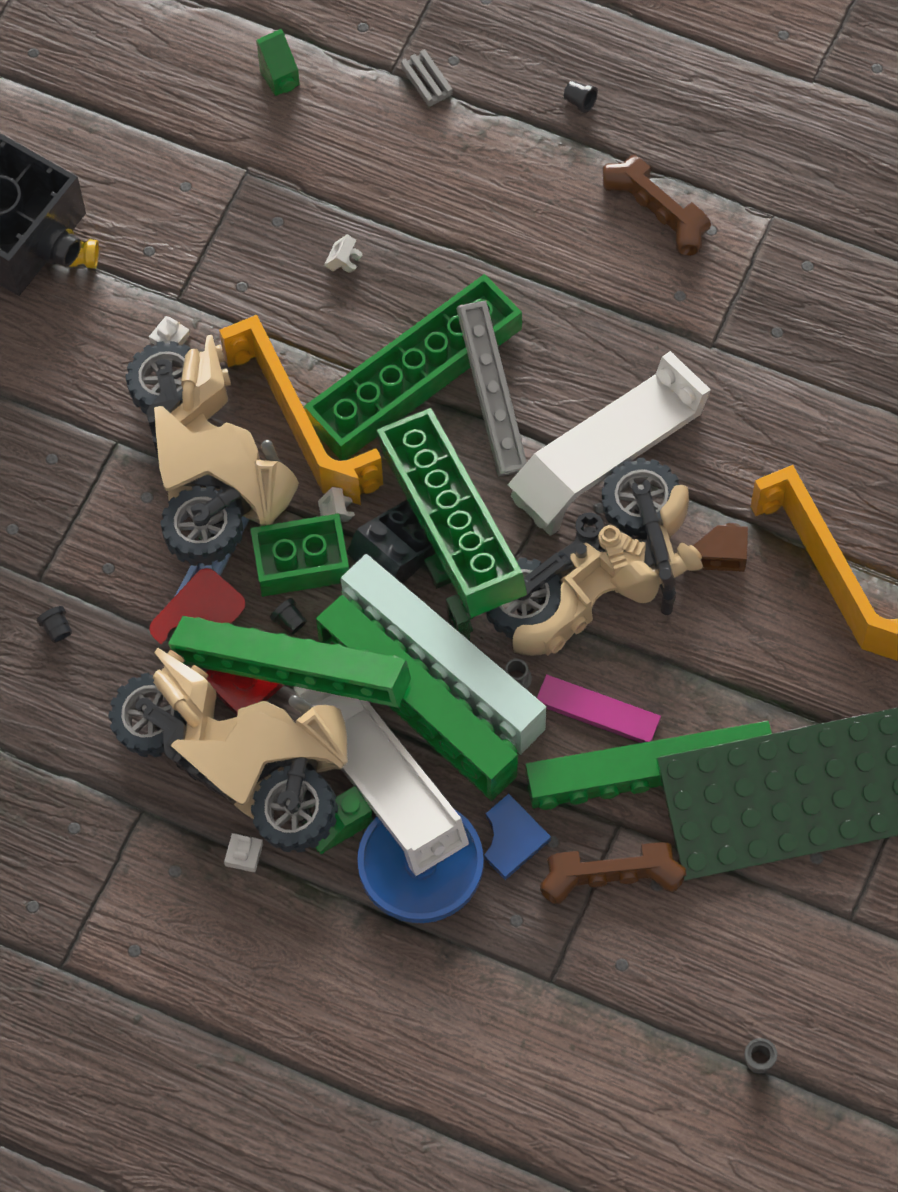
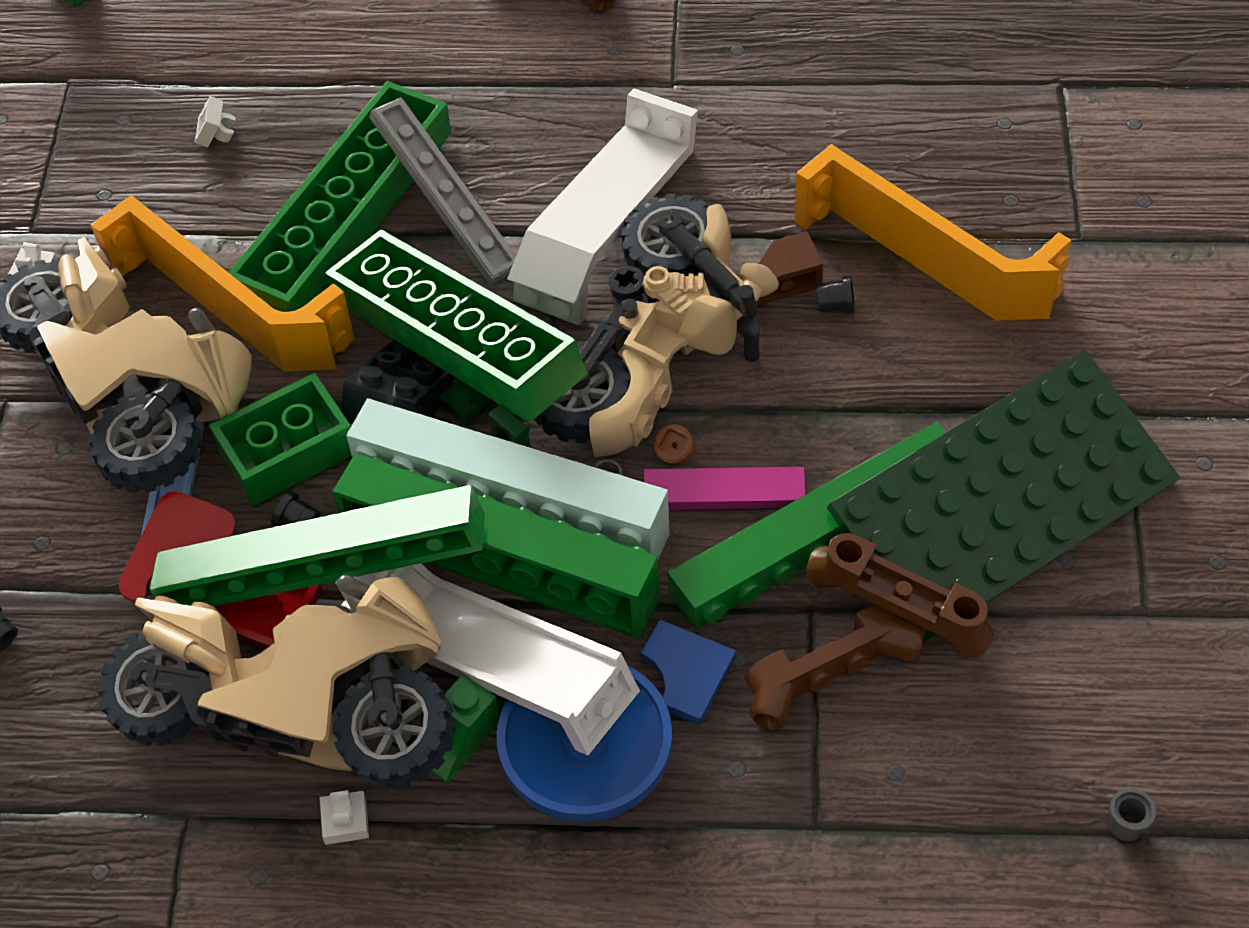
camera: 20 degrees left, 10 degrees down
white tile [318,487,355,522] -> none
none -> dark orange tile [654,424,695,466]
none -> reddish brown plate [807,533,994,659]
none -> black piece [817,275,855,314]

